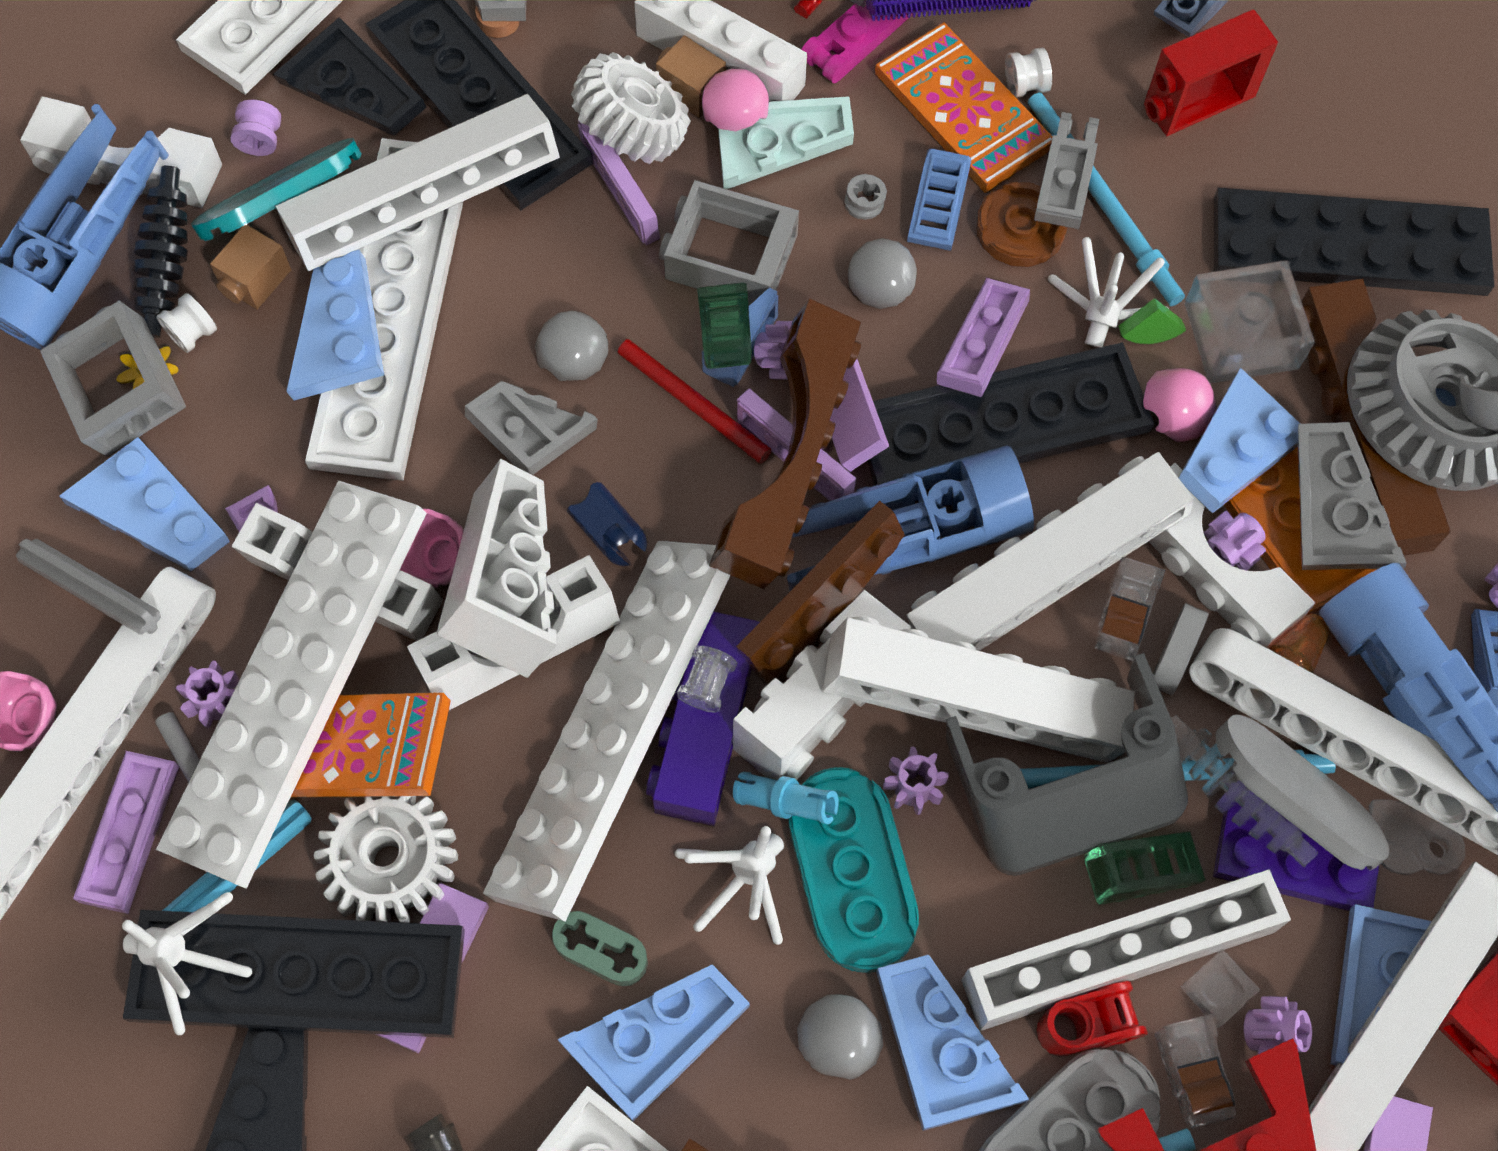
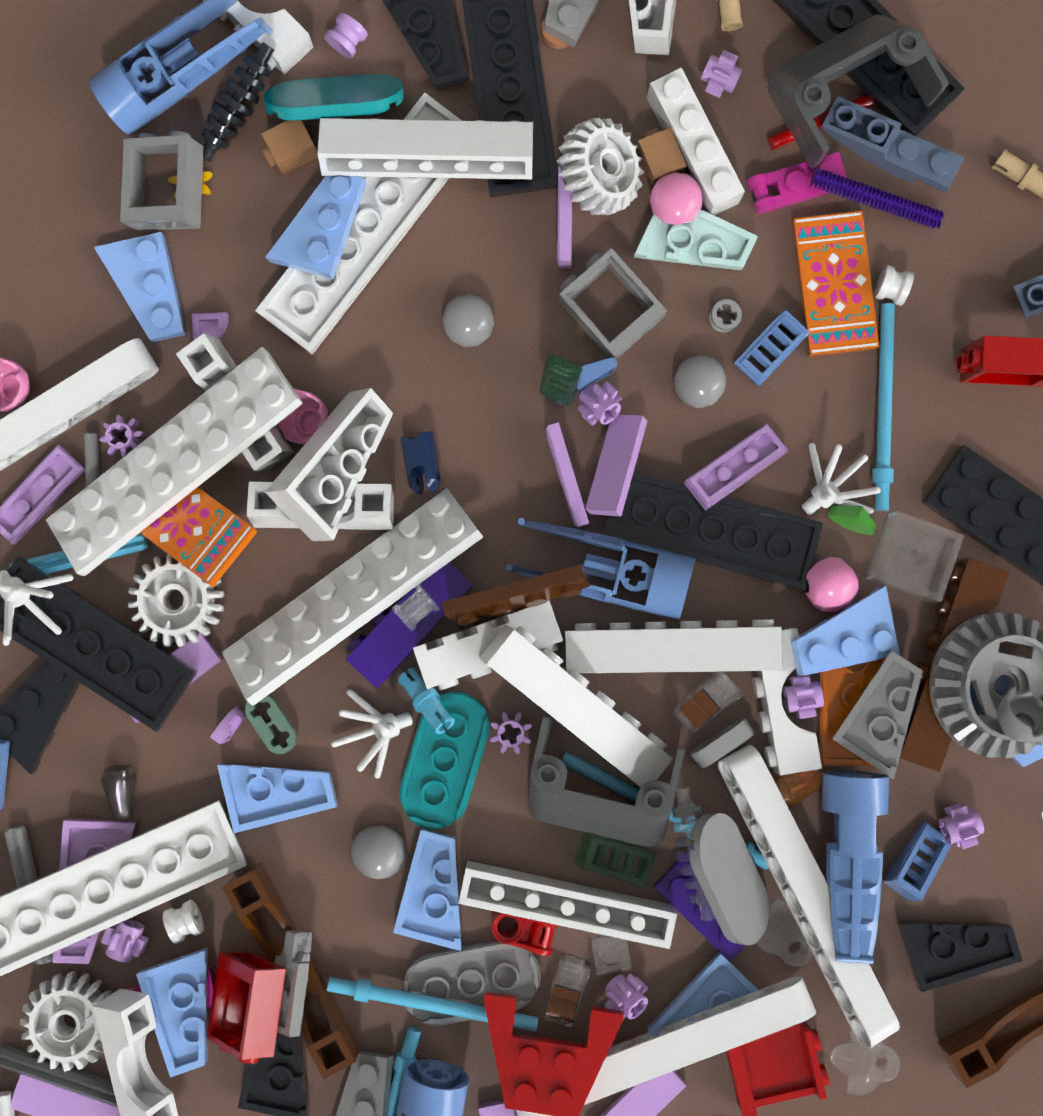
camera: 30 degrees right, 20 degrees up
light grey axle [16,539,161,634] -> none
white wheel [156,293,217,353] -> none
light grey wing [465,381,598,475] -> none
red bar [617,339,772,464] -> none
reddish brown arch [709,298,861,589] -> none
dark orange tile [976,182,1067,267] -> none
light grey hinge [1034,112,1100,229] -> none
none -> lavender tile [210,706,246,744]

